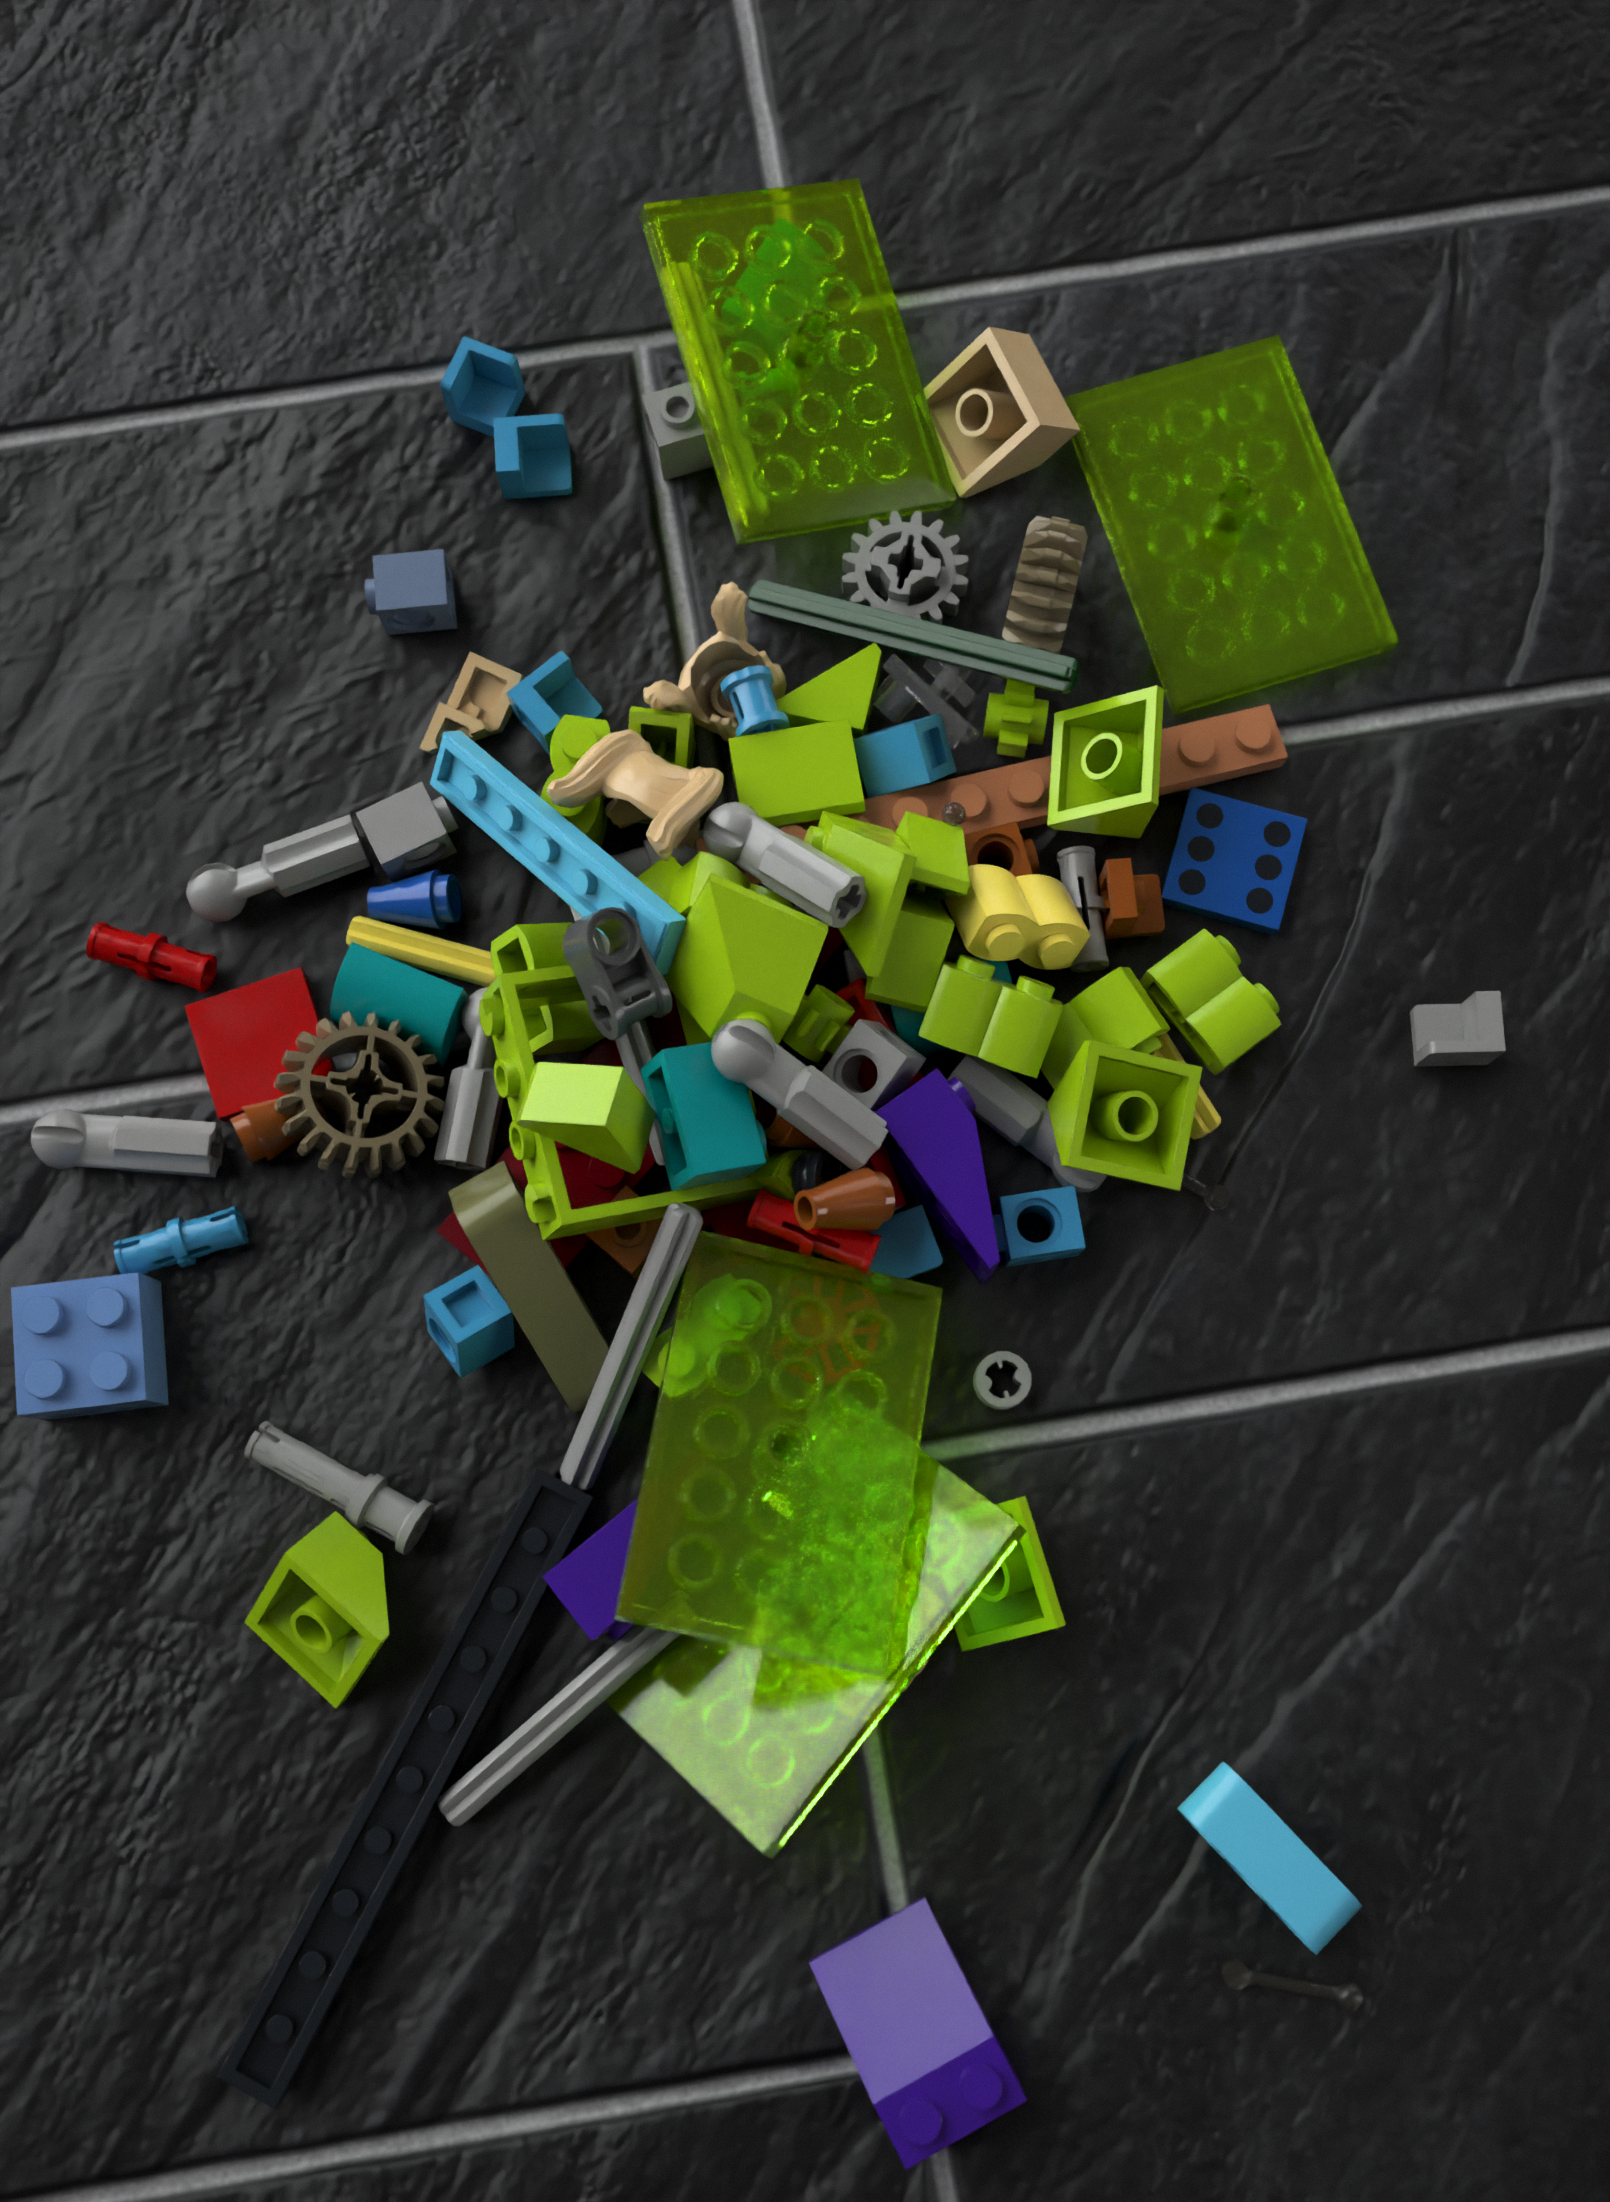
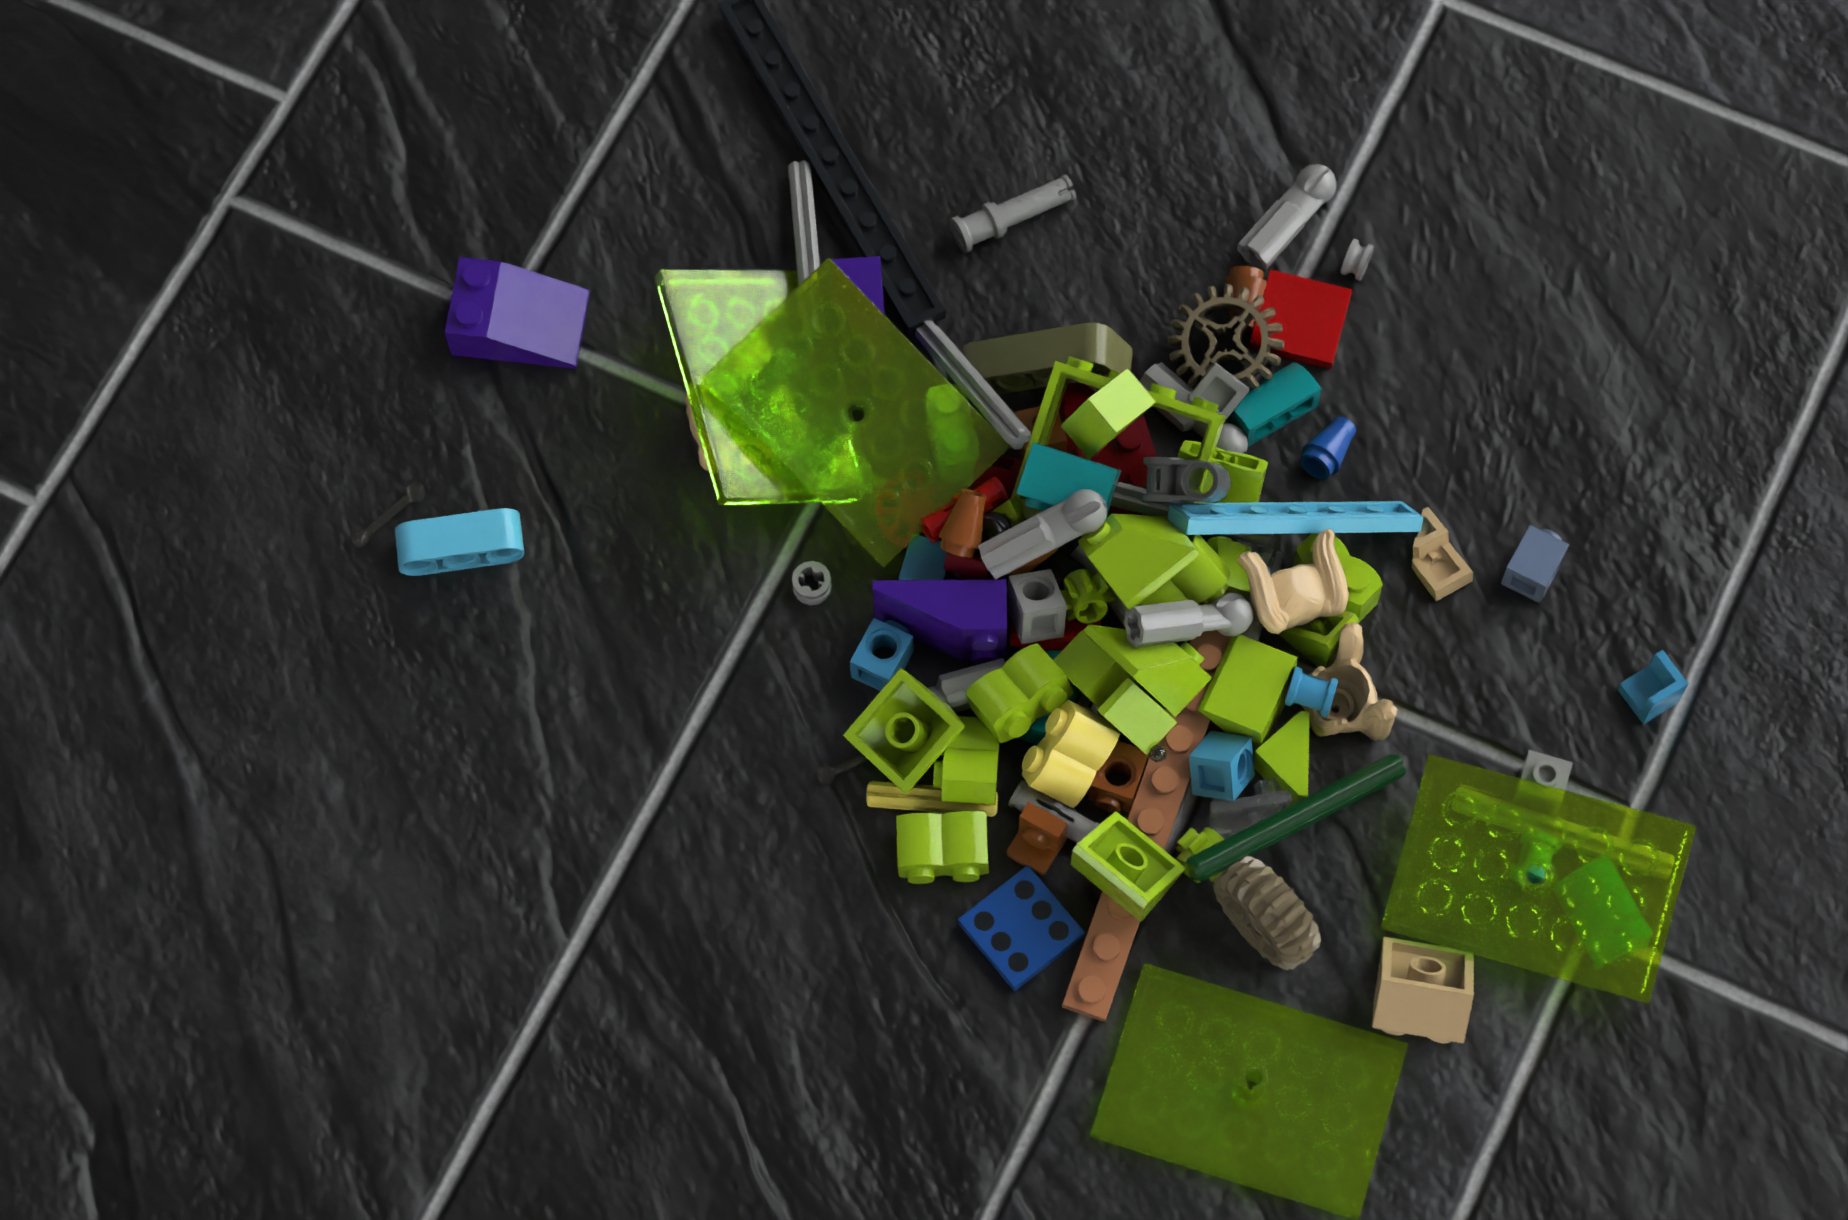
camera: 125 degrees right, 10 degrees down
medium blue brick [11,1272,169,1420] -> none
red pin [86,921,217,993] -> none
dark azure pin [113,1205,249,1274] -> none
light grey piece [186,814,370,923] -> none
lime slope [244,1511,389,1709] -> none
light yellow axle [346,916,496,987] -> none
light grey brick [356,782,458,883] -> none
dark azure brick [423,1265,515,1378] -> none
dark azure panel [493,413,573,499] -> none
dark azure panel [507,651,604,755] -> none
light grey gear [842,510,969,625] -> none
lime slope [924,1496,1066,1652] -> none
light grey panel [1410,991,1506,1067] -> none
none -> light grey plate [1188,362,1249,420]
none -> light grey bush [1340,239,1374,281]

